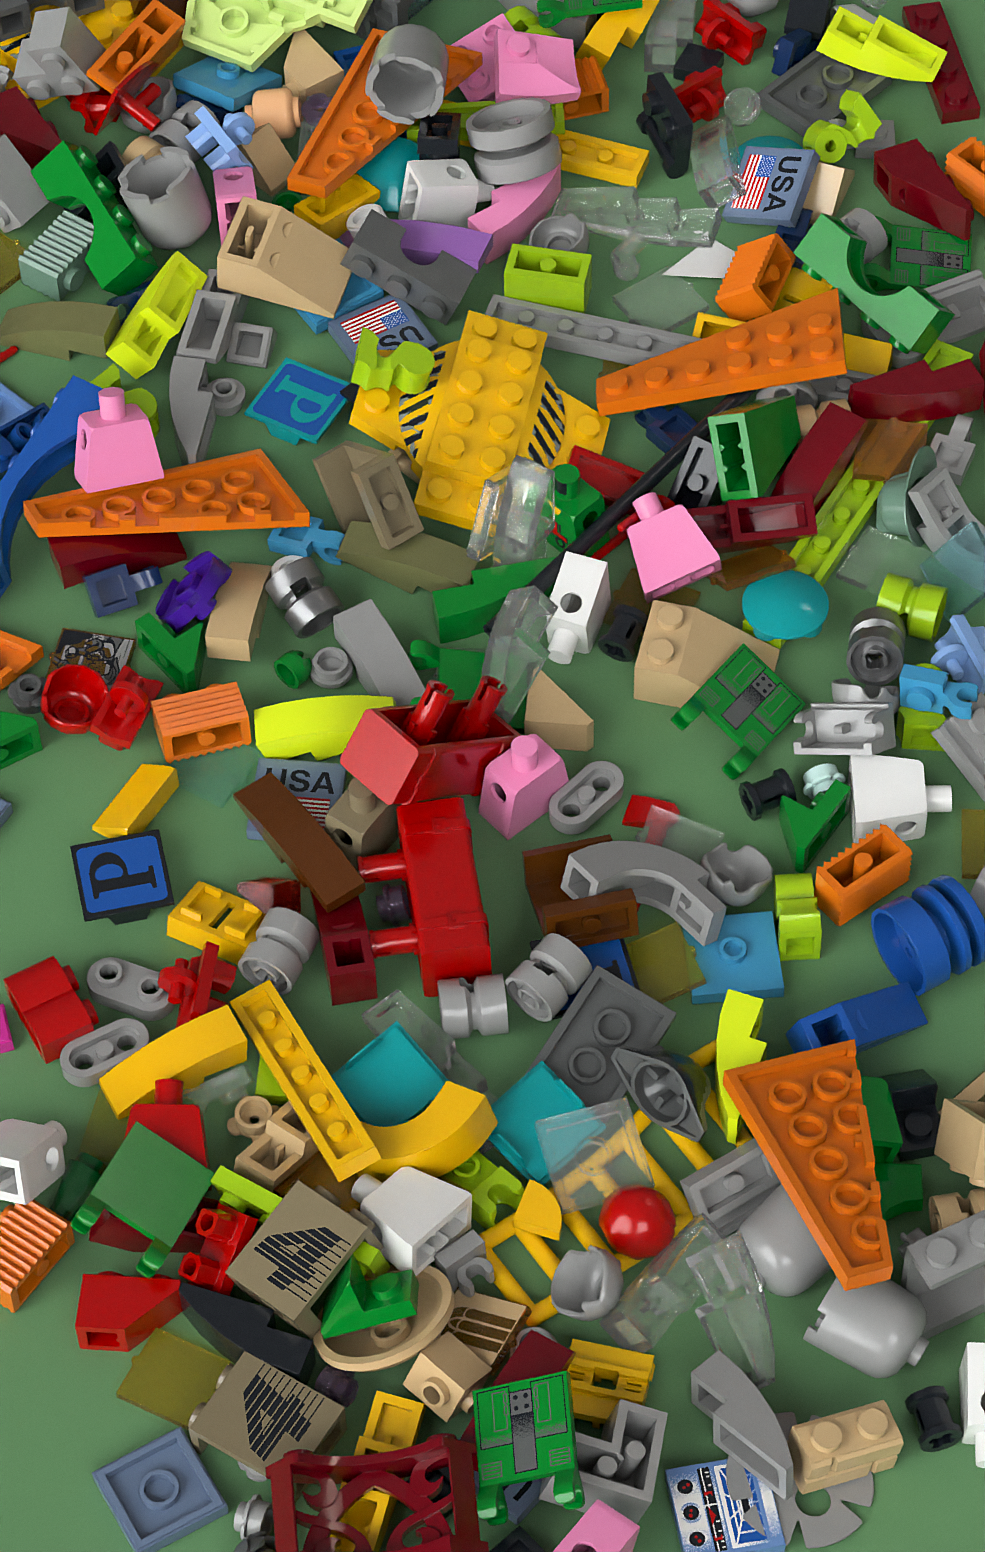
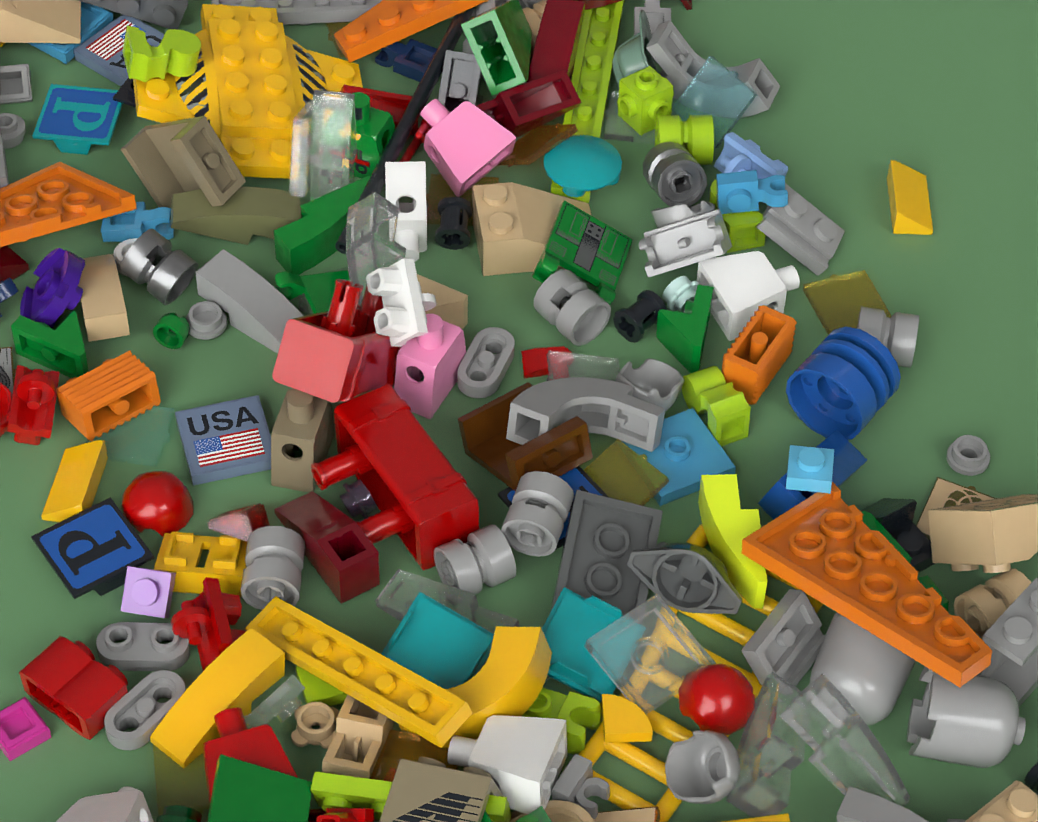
camera: 25 degrees left, 5 degrees down
reddish brown slope [233,772,366,913] -> none
neon yellow slope [254,695,396,761] -> none
clear orange piece [852,417,928,484] -> none
none -> red hair [121,471,193,537]
none -> plate [121,566,176,618]
none -> white hips [366,258,436,347]
none -> light grey wheel [534,269,611,346]
none -> lime brick [617,66,674,135]
none -> medium azure plate [786,445,834,494]

